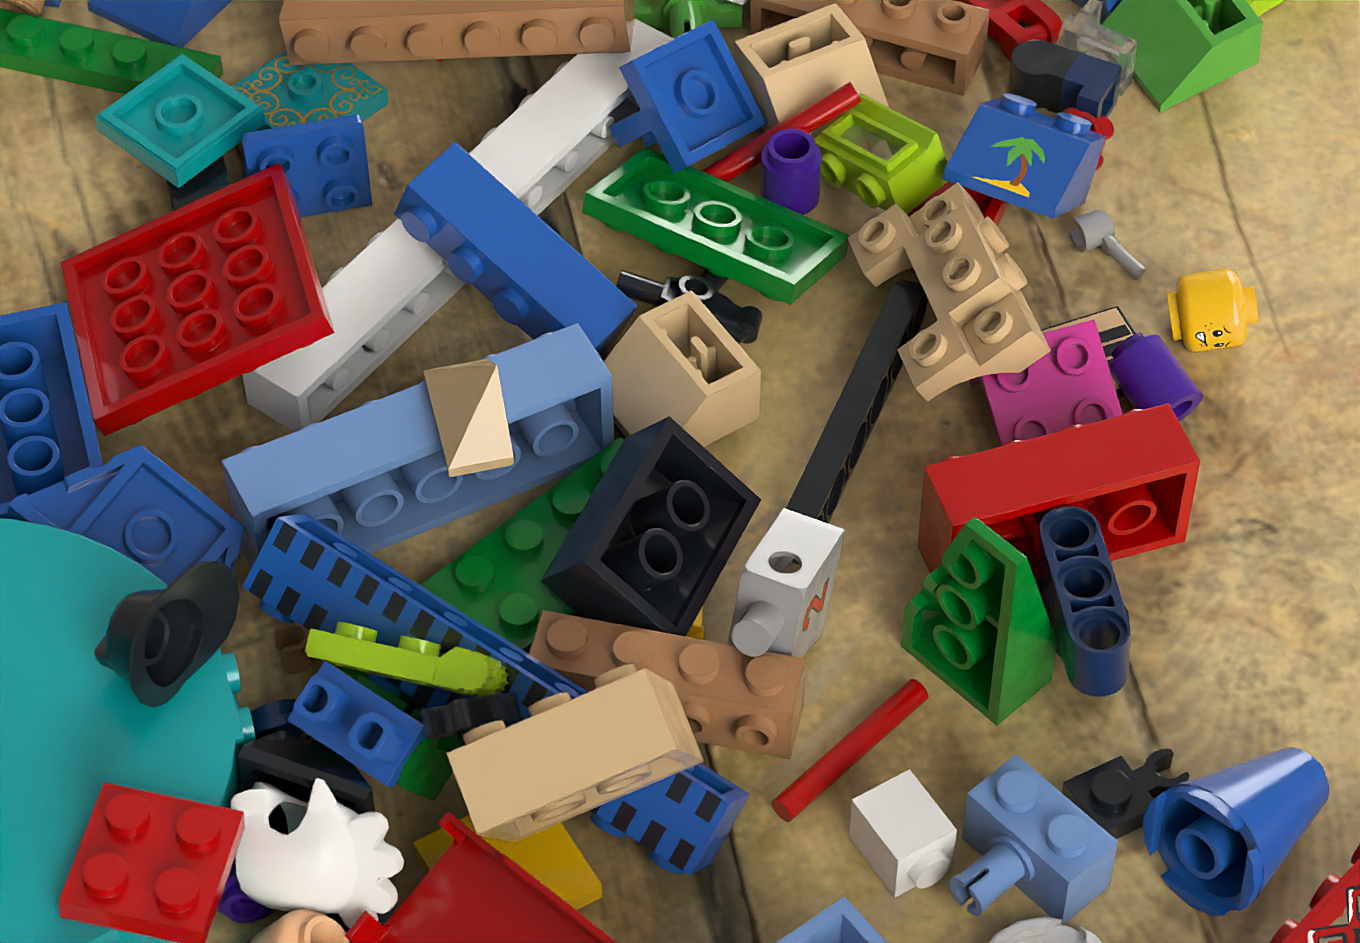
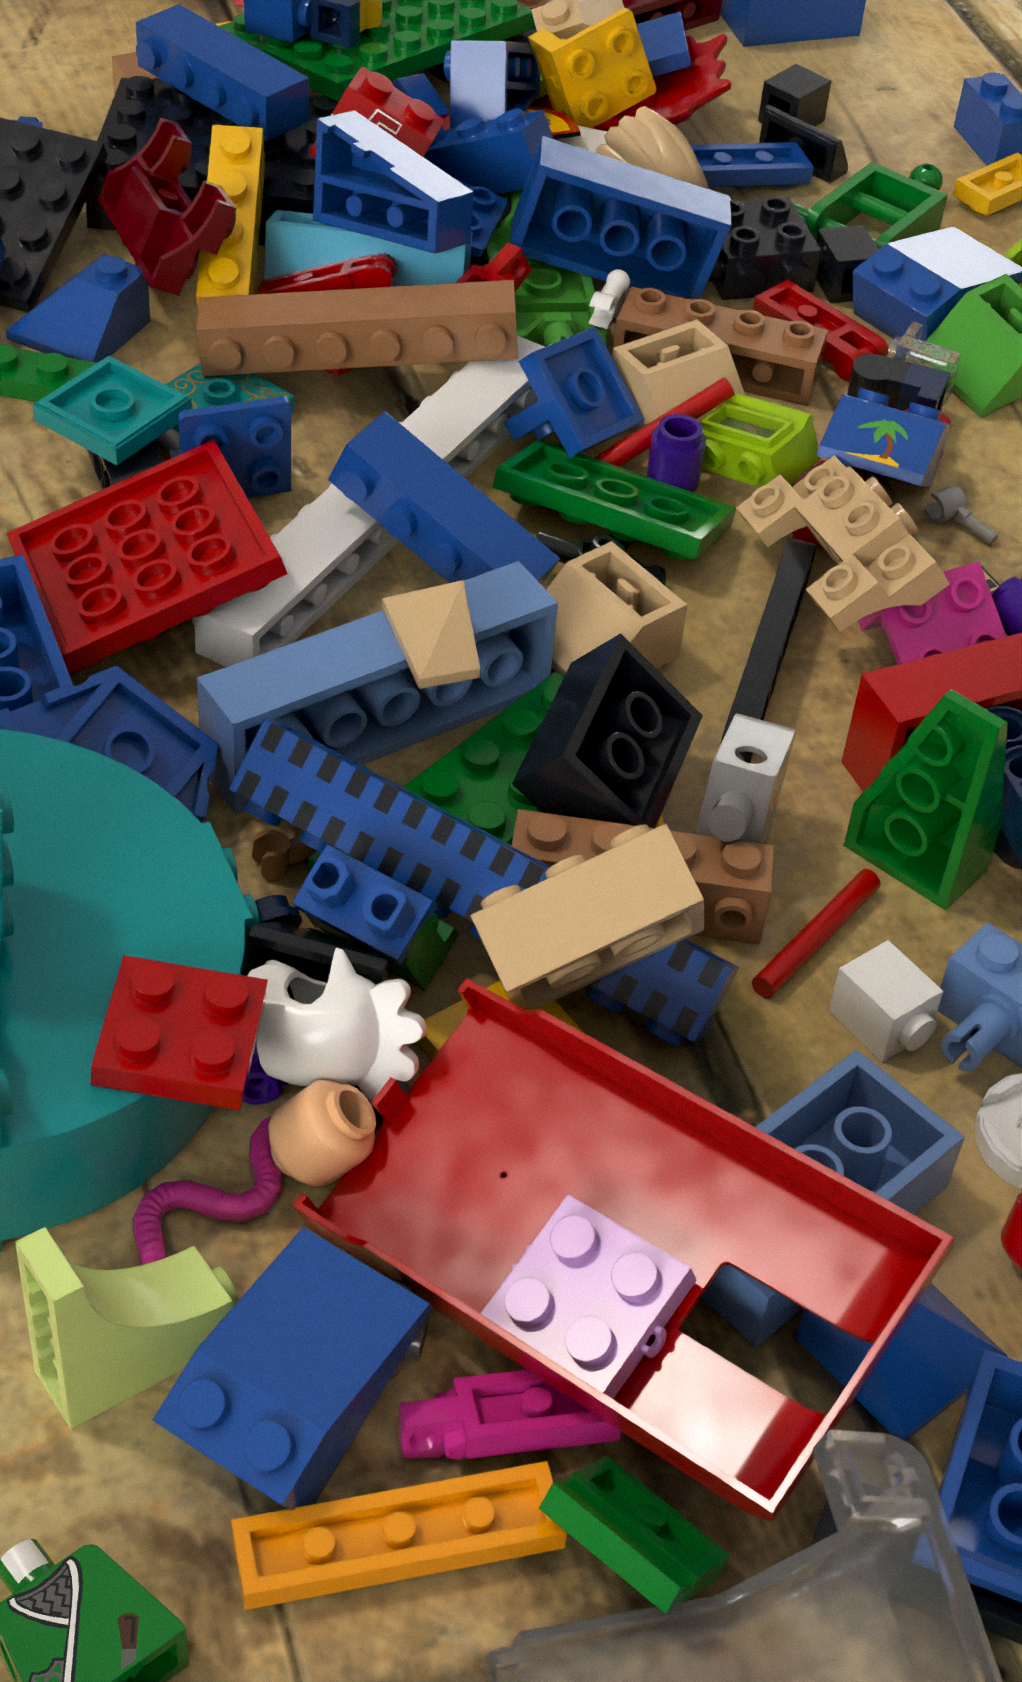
camera: 10 degrees left, 5 degrees down
black piece [94,560,239,708] -> none
lime hinge [305,622,509,697] -> none
black plate [421,693,522,747] -> none

